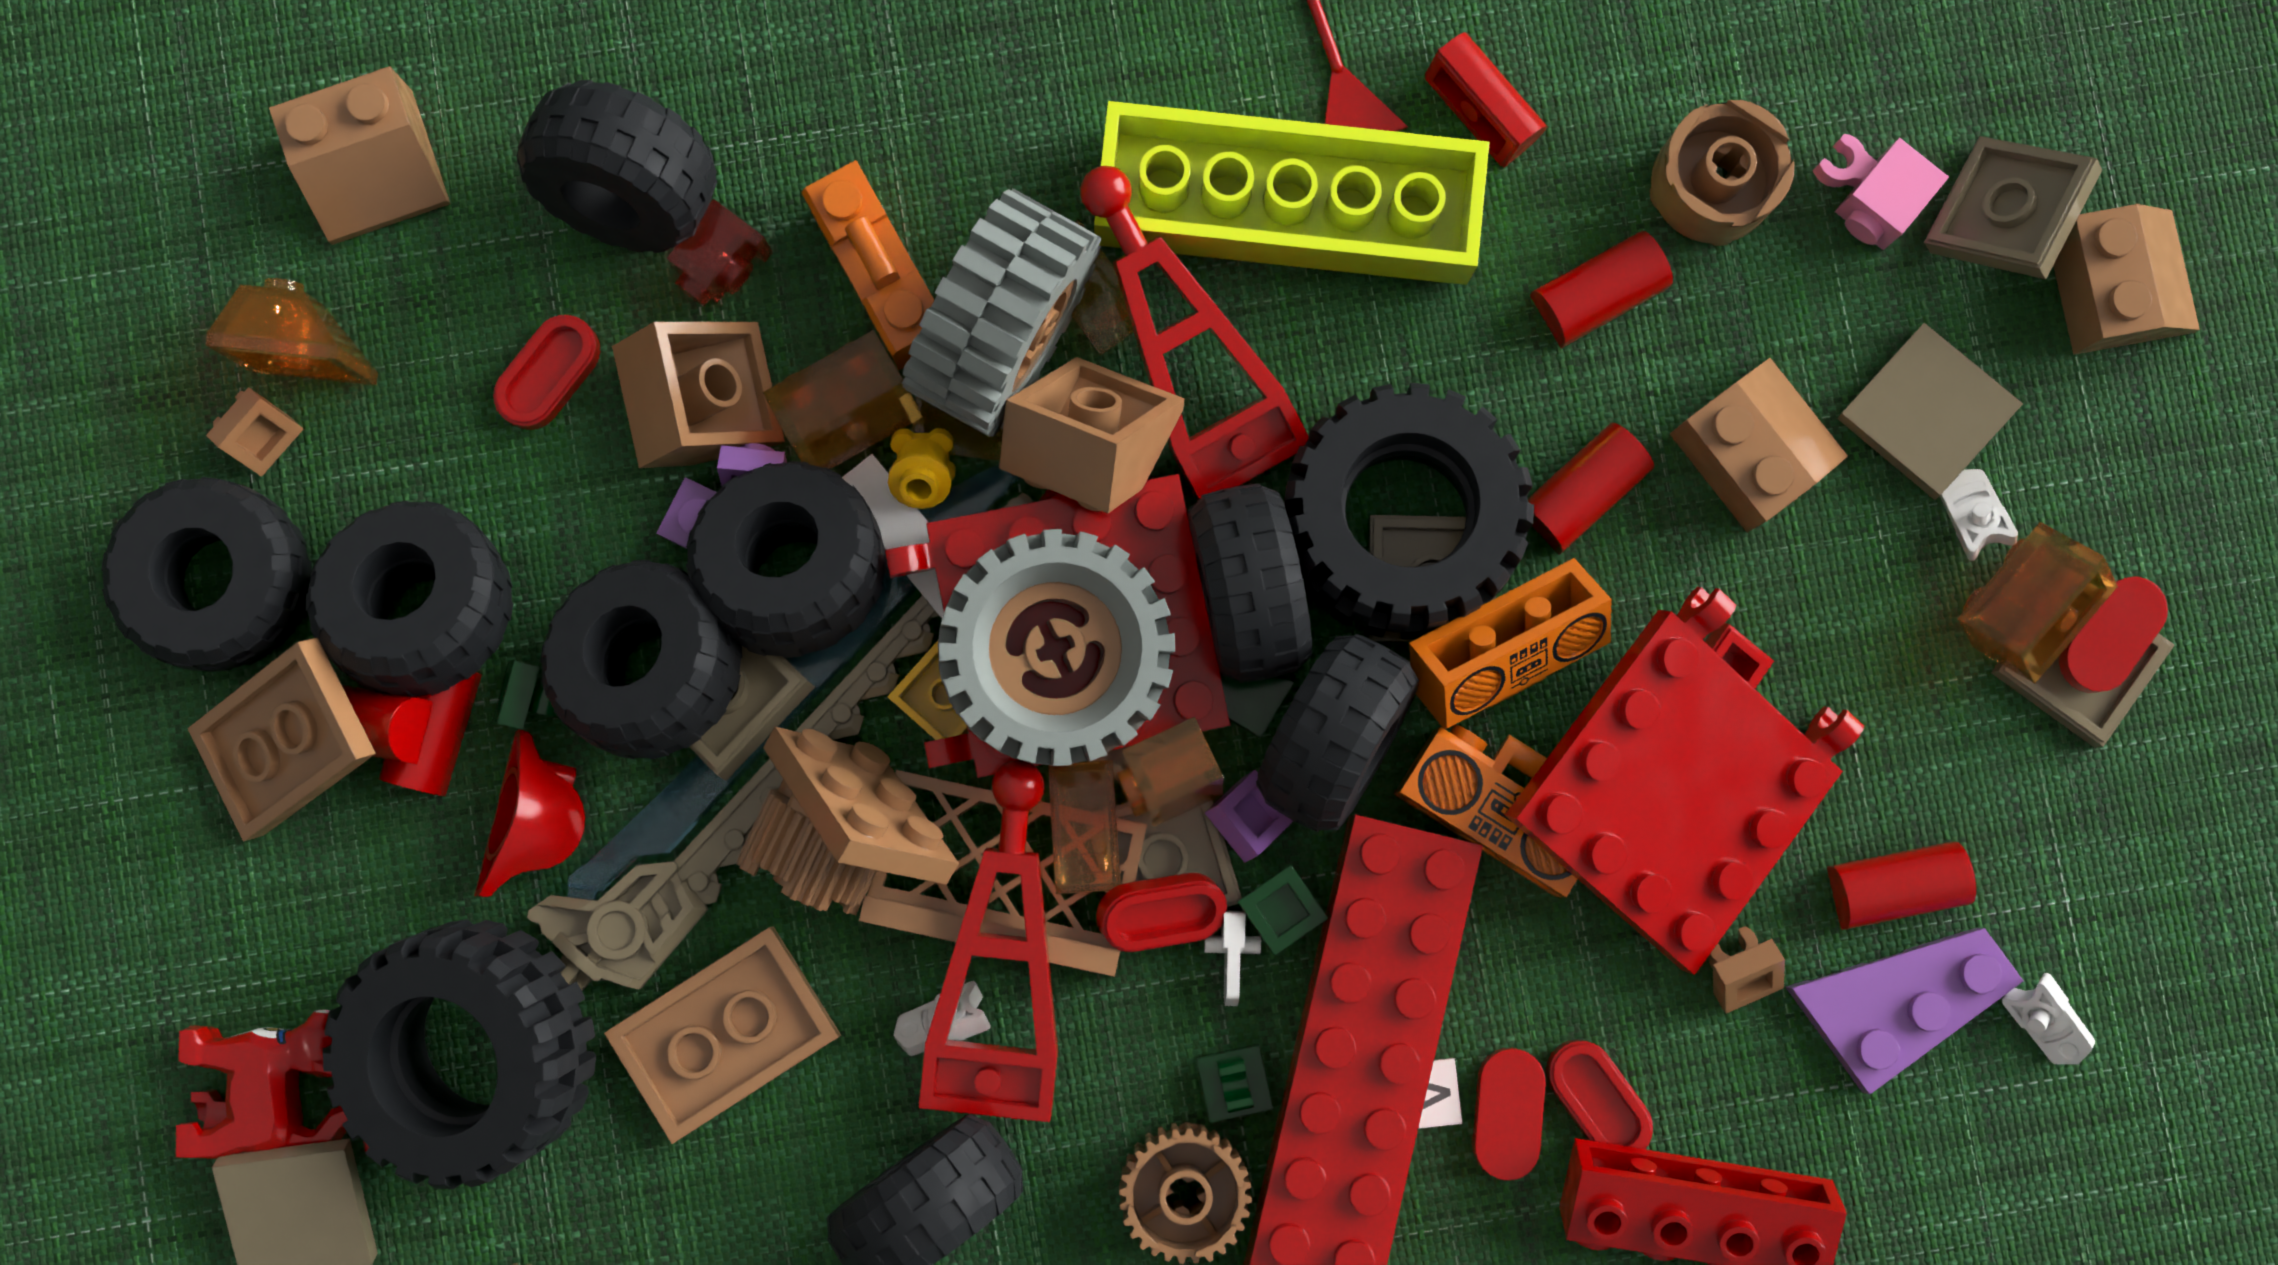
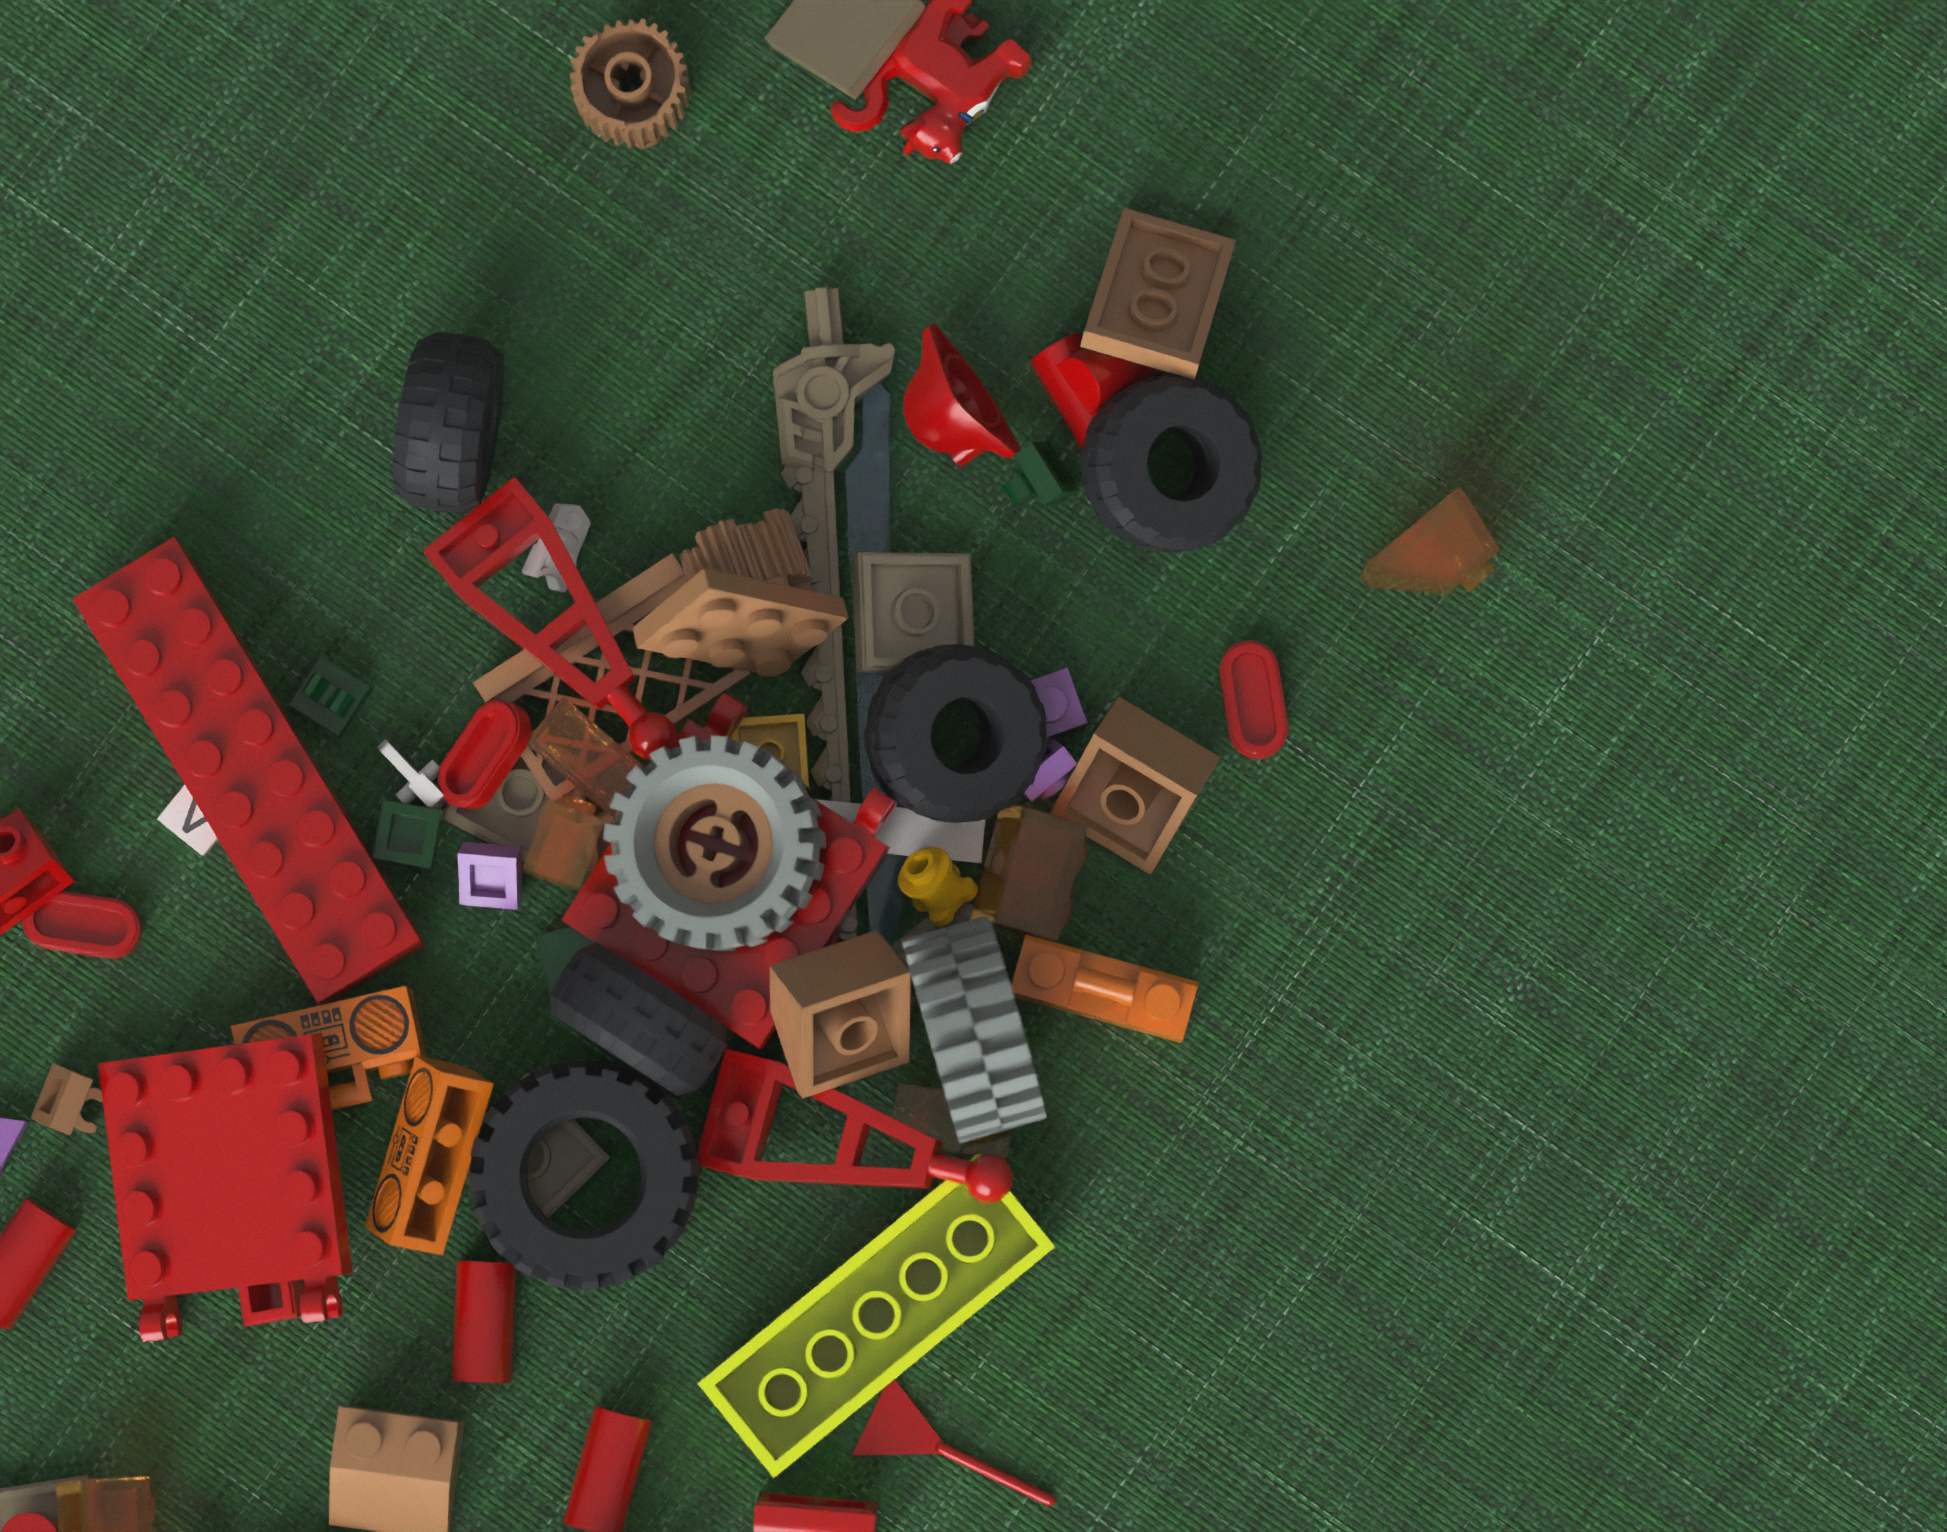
camera: 140 degrees right, 0 degrees up
black tyre [101,477,312,672] -> none
medium nougat tile [206,387,303,477] -> none
medium nougat slope [269,66,451,245] -> none
black tyre [323,919,596,1189] -> none
black tyre [516,80,717,253] -> none
black tyre [540,560,743,759] -> none
medium nougat plate [604,926,842,1144] -> none
clear red brick [667,199,773,307] -> none
medium nougat brick [1119,1122,1252,1264] -> none
black tyre [1256,634,1419,832] -> none
red tile [1472,1047,1546,1180] -> none

